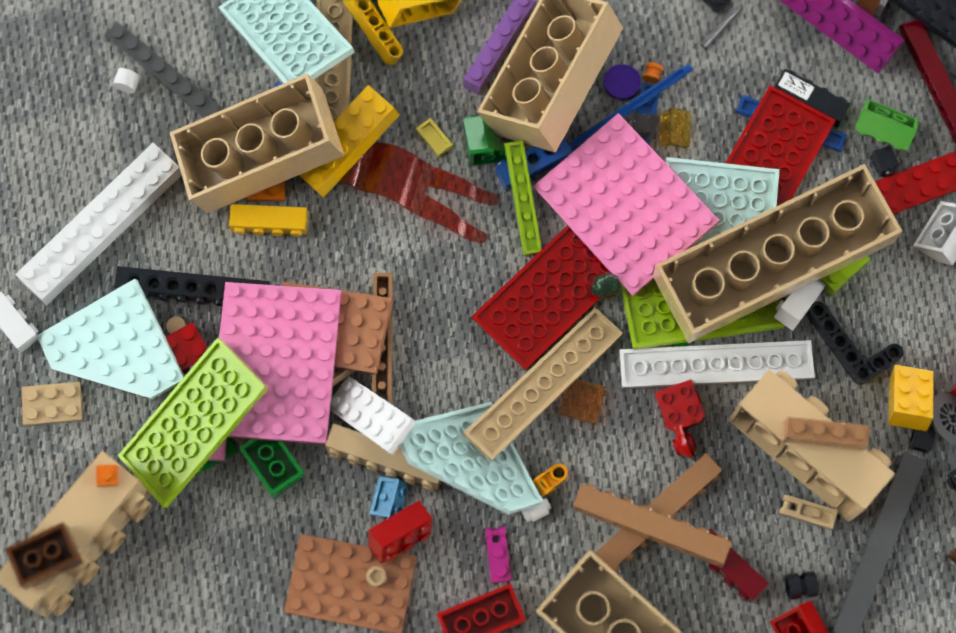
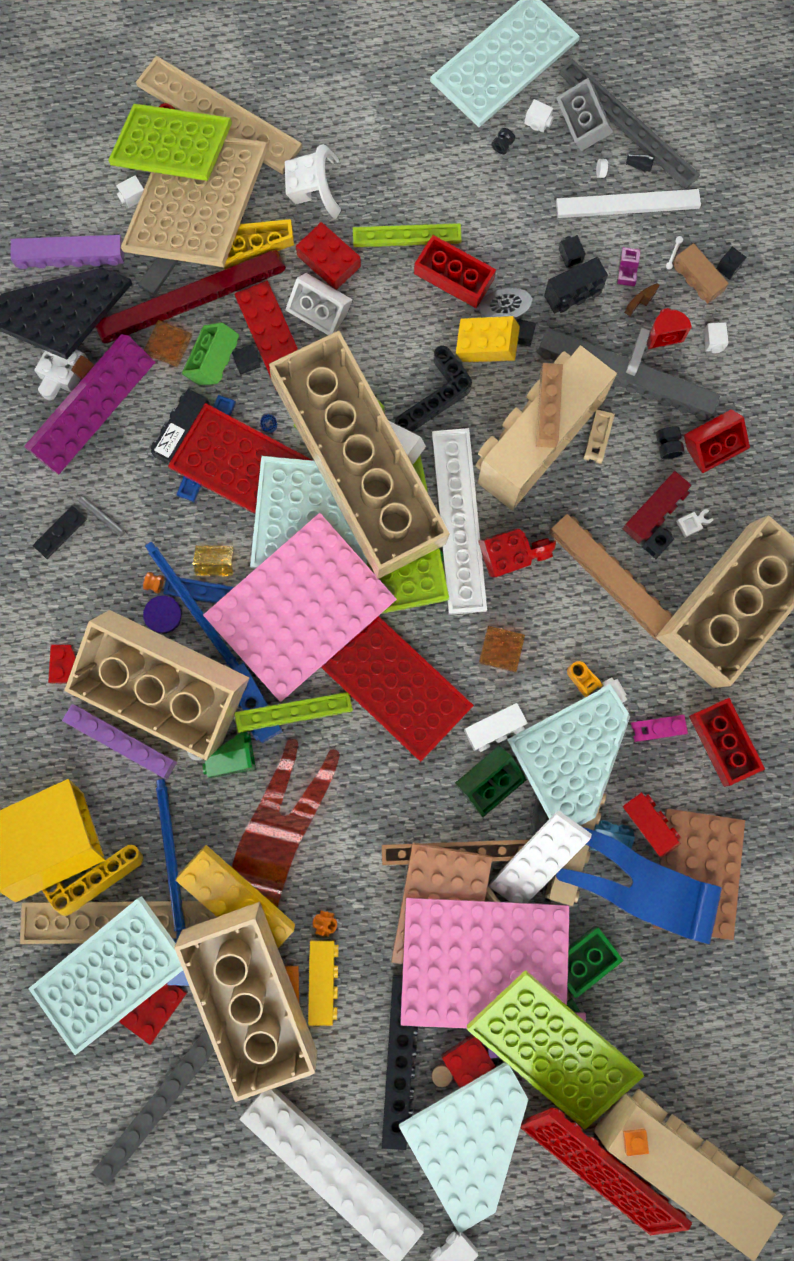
camera: 90 degrees left, 5 degrees up
reddish brown brick [5,522,83,590] -> none
tan plate [22,382,83,426] -> none
white piece [113,68,140,93] -> none
tan tile [366,566,386,587] -> none
light yellow tile [416,118,453,157] -> none
tan plate [463,308,623,462] -> none
medium nougat brick [573,483,732,568] -> none
clear green head [591,272,621,300] -> none
clear smoke brick [630,113,658,139] -> none
none -> red plate [118,983,188,1045]
none -> clear orange plate [144,320,192,368]
none -> blue piece [156,779,186,940]
none -> clear blue bush [260,414,278,433]
none -> orange gear [313,911,337,937]
none -> dark green slope [455,745,527,817]
none -> white brick [464,703,528,752]
none -> red plate [520,1108,693,1236]
none -> blue flag [556,826,722,944]
none -> light grey beam [626,327,650,376]
none -> black brick [642,527,674,559]
none -> red brick [647,308,692,349]
none -> white plate [676,509,713,538]

